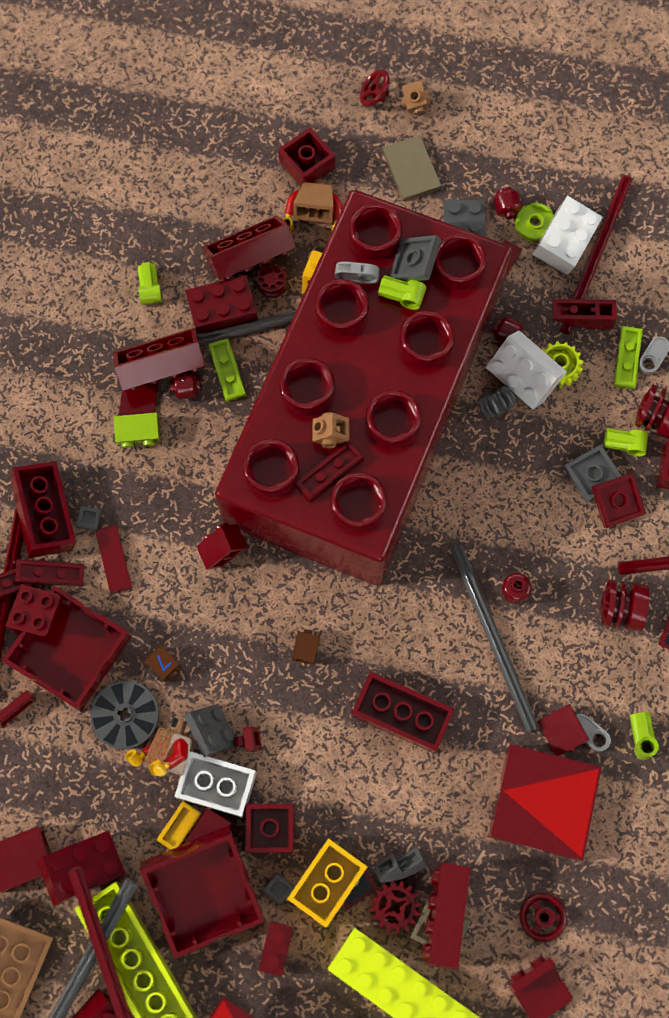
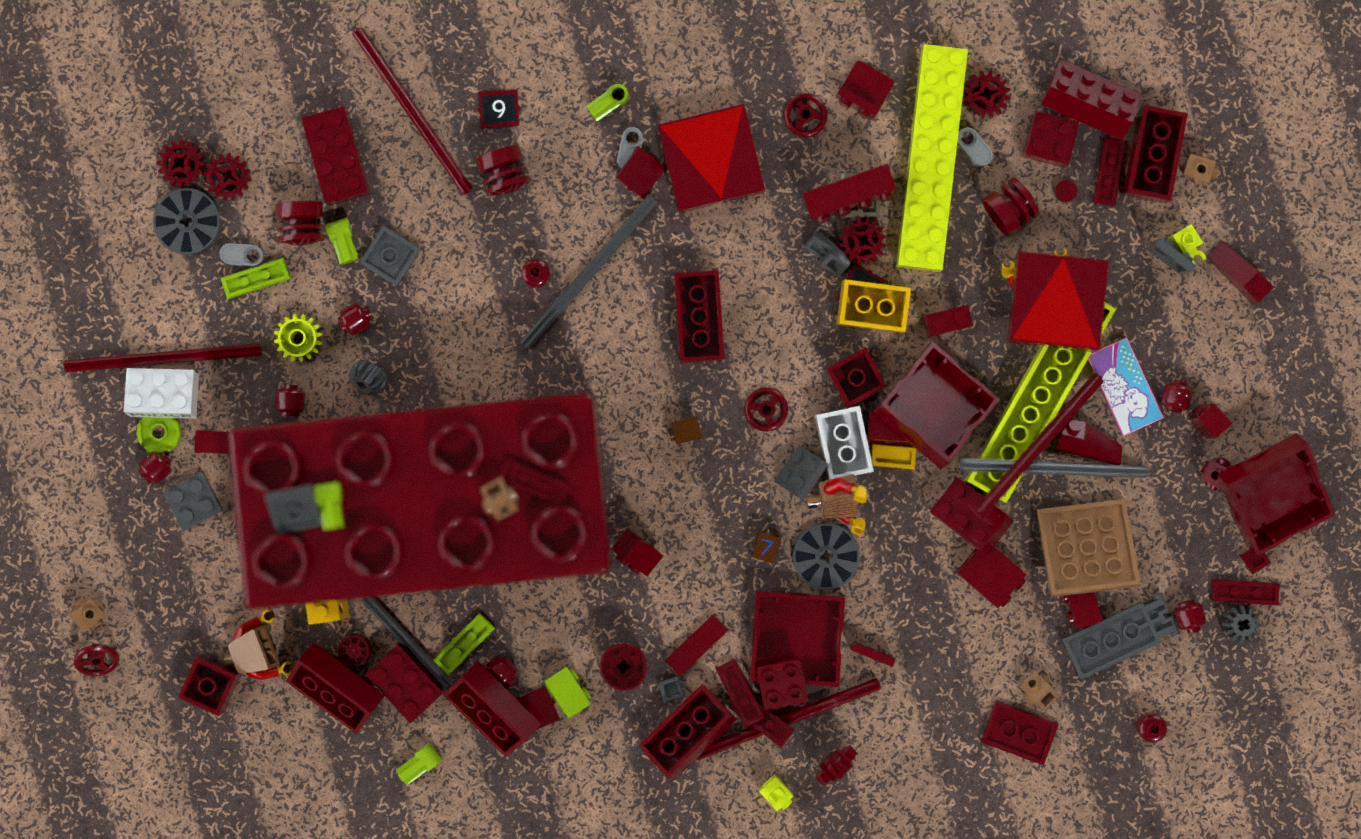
camera: 115 degrees left, 15 degrees up
dark red tile [234,726,262,752] -> none
dark grey tile [263,872,295,906] -> none
light grey piece [335,262,380,284] -> none
dark tan tile [382,135,441,202] -> none
white brick [485,331,567,409] -> none
dark red slope [552,299,617,330] -> none
dark red tile [591,473,646,528] -> none
none -> dark red head [338,303,372,335]
none -> dark red wheel [600,643,647,691]
none -> dark red piece [744,387,788,432]

